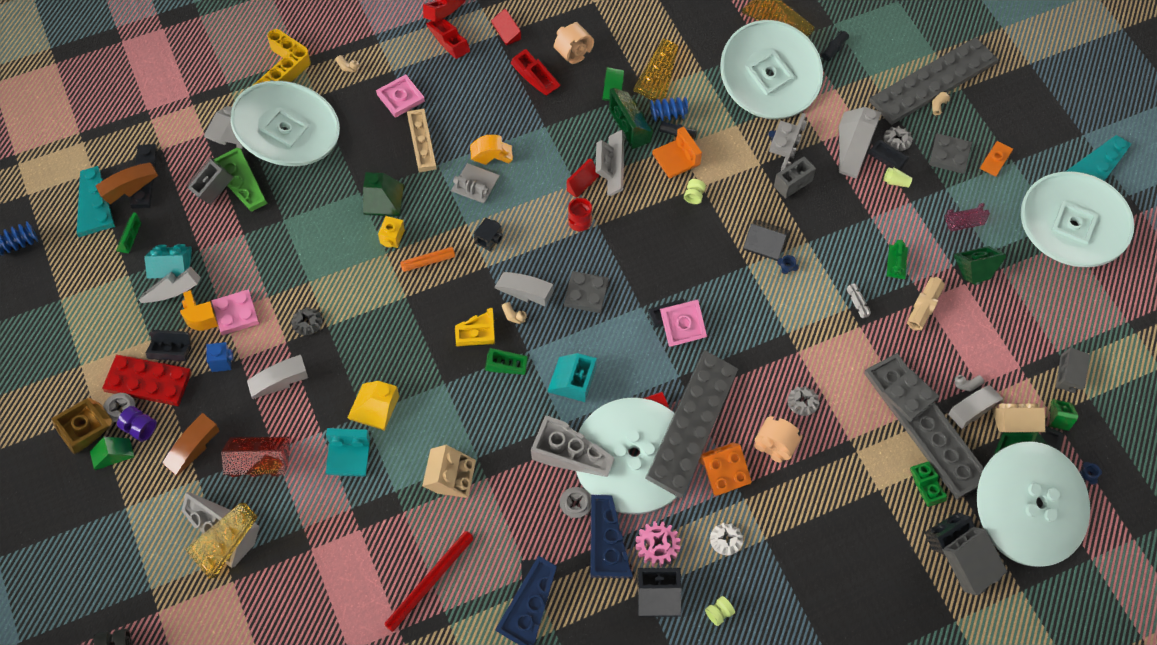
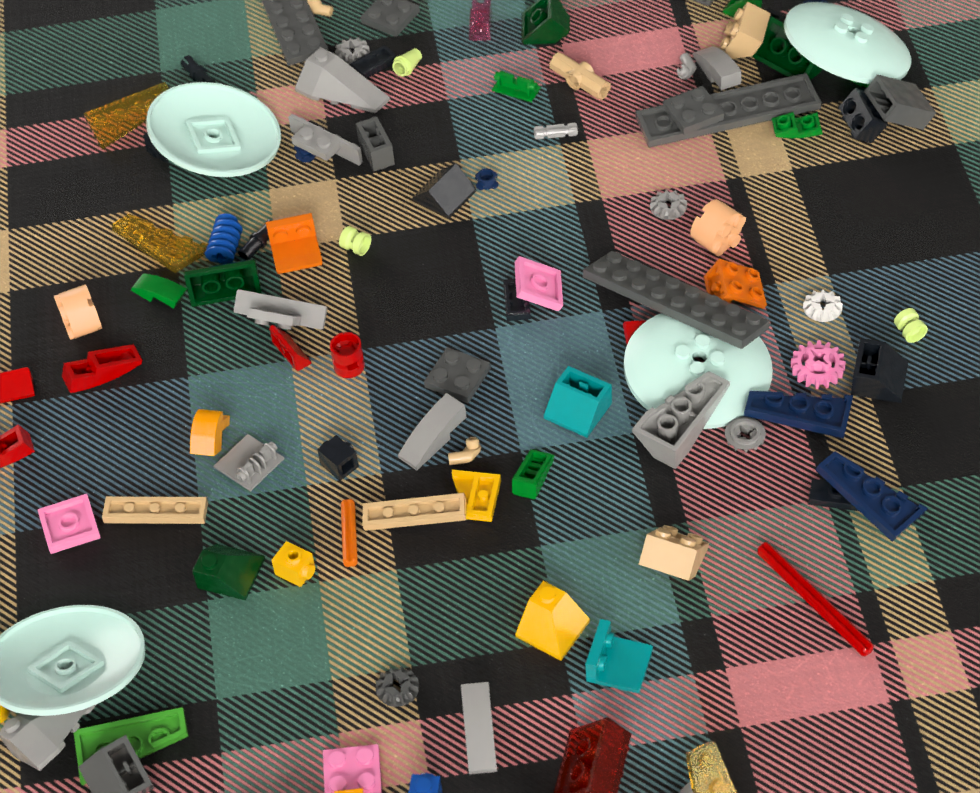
camera: 70 degrees left, 10 degrees down
none -> tan plate [362,493,466,531]

